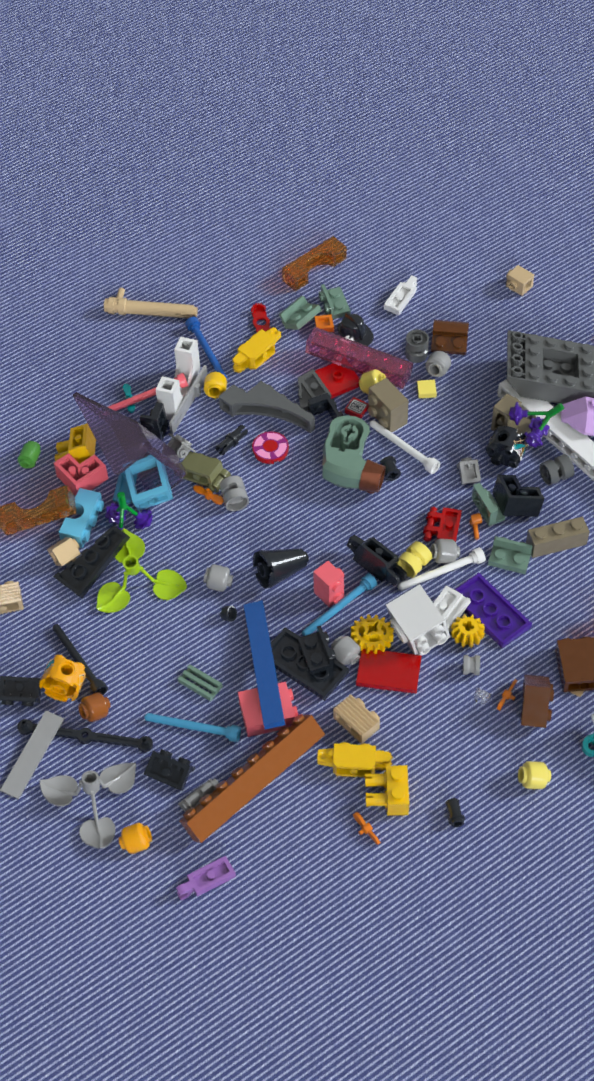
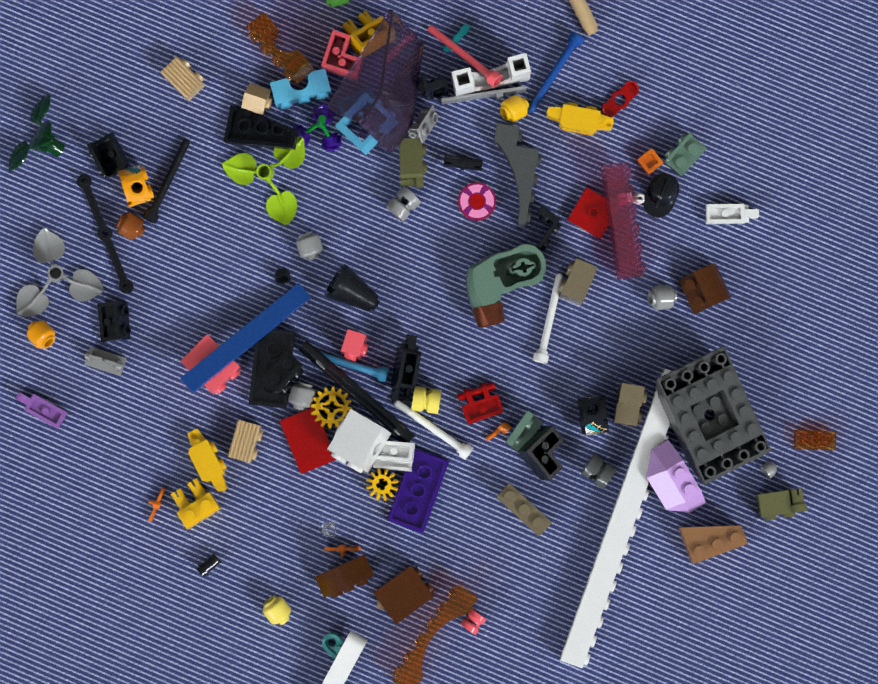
camera: 60 degrees right, 30 degrees up
light grey piece [0,711,64,799] -> none
dark azure piece [144,713,241,743] -> none
sand green tile [178,664,223,702] -> none
dark orange brick [179,714,325,843] -> none
orange piece [193,485,223,505] -> none
sand green bracket [279,296,322,330] -> none
clear orange arch [282,236,347,292] -> none
dark grey wing [298,369,331,411] -> none
tile [345,397,369,419] -> none
light yellow head [359,369,386,395] -> none
black bush [380,456,401,481] -> none
dark grey wheel [405,329,429,363] -> none
light yellow tile [417,380,437,398] -> none
light grey head [430,539,460,564] -> none
light grey bracket [457,457,481,485] -> none
light grey wheel [463,655,480,676] -> none
sand green bracket [488,536,533,575] -> none
tan brick [506,265,534,296] -> none
dark purple plant [509,402,564,448] -> none
none -> black piece [299,340,415,443]

